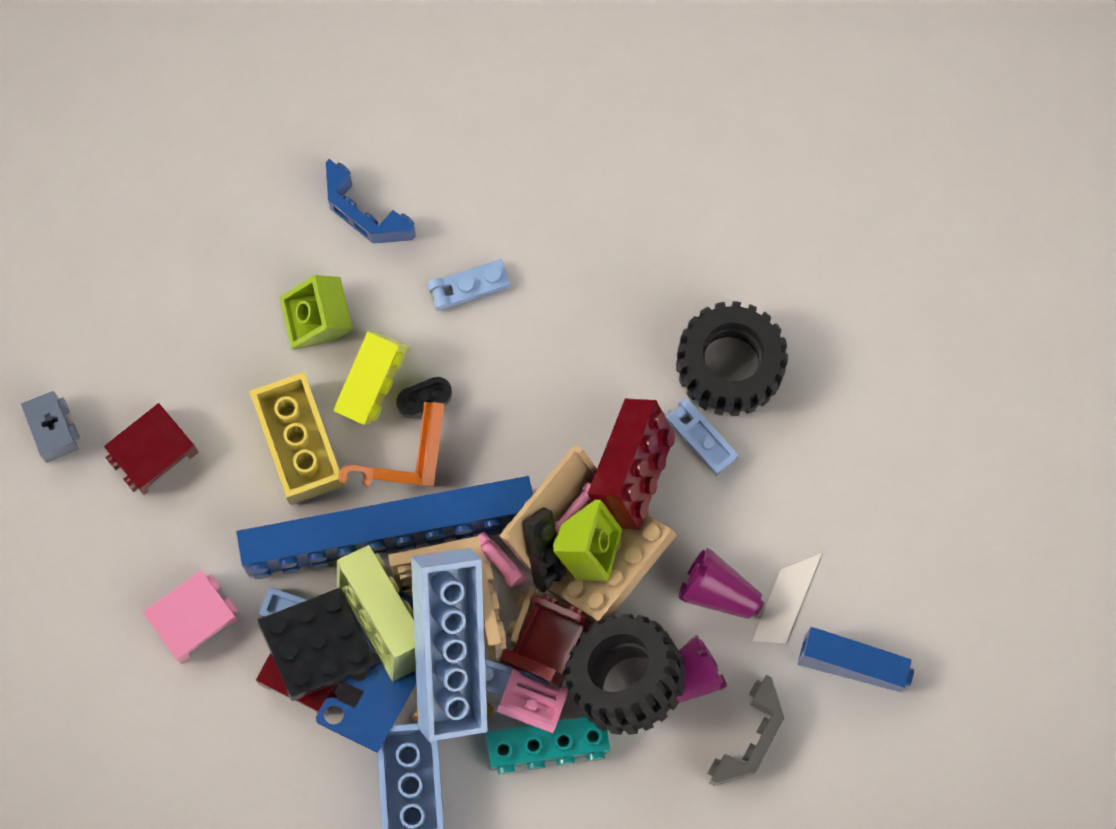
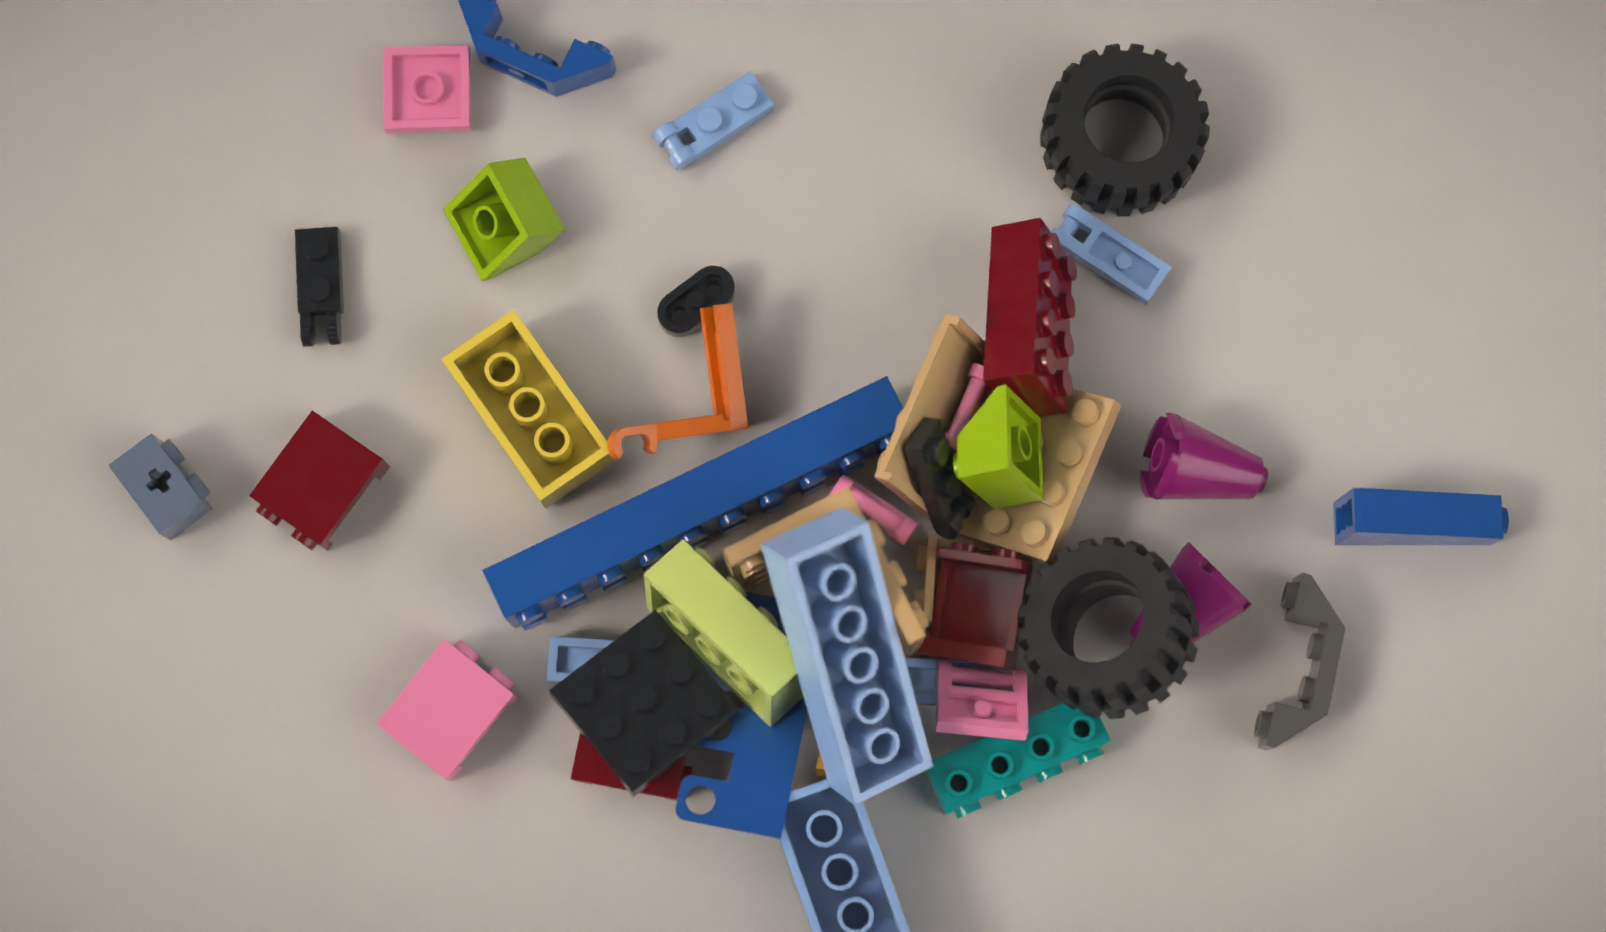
camera: 15 degrees left, 5 degrees up
neon yellow wedge [333,331,409,425] -> none
white sticker [752,553,822,644] -> none
none -> black hinge [295,226,344,347]
none -> bright pink plate [383,45,471,134]

